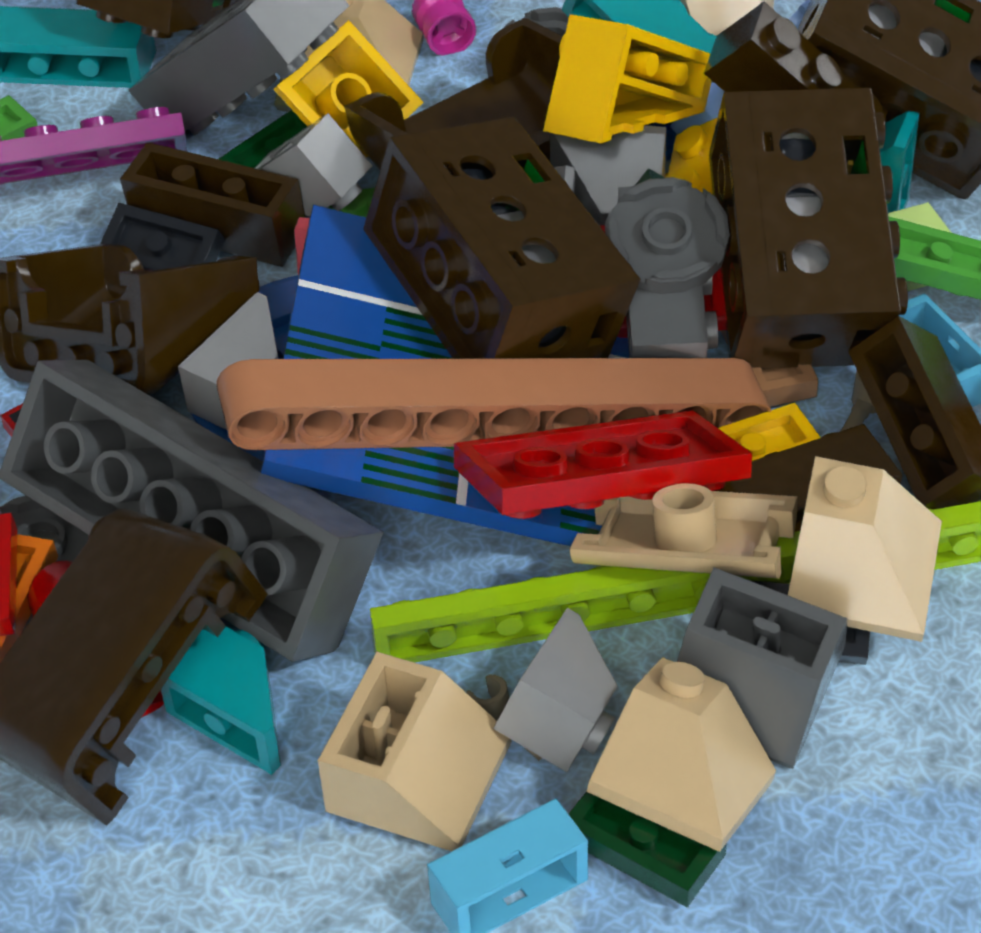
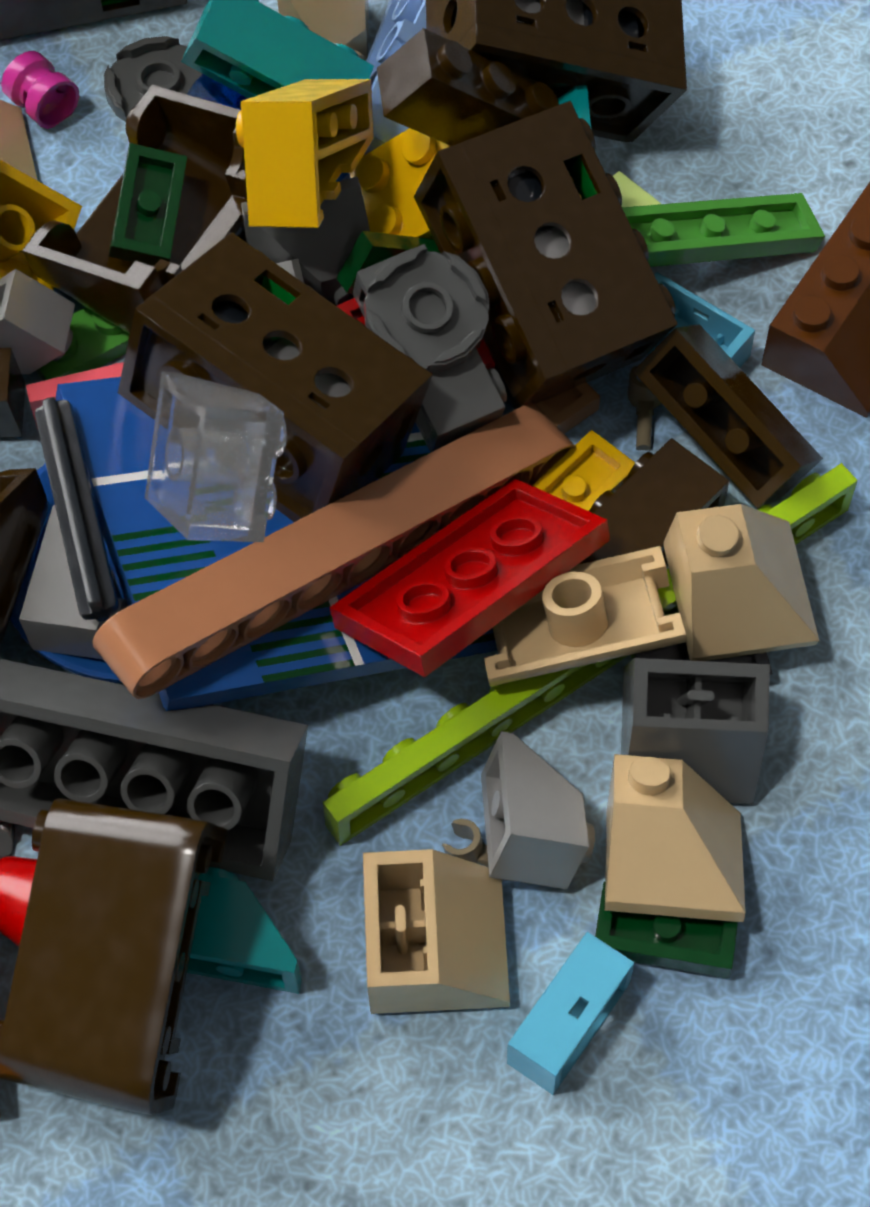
camera: 25 degrees left, 15 degrees up
none -> black axle [35,397,119,622]
none -> dark green plate [108,143,187,266]
none -> clear slope [145,371,287,542]

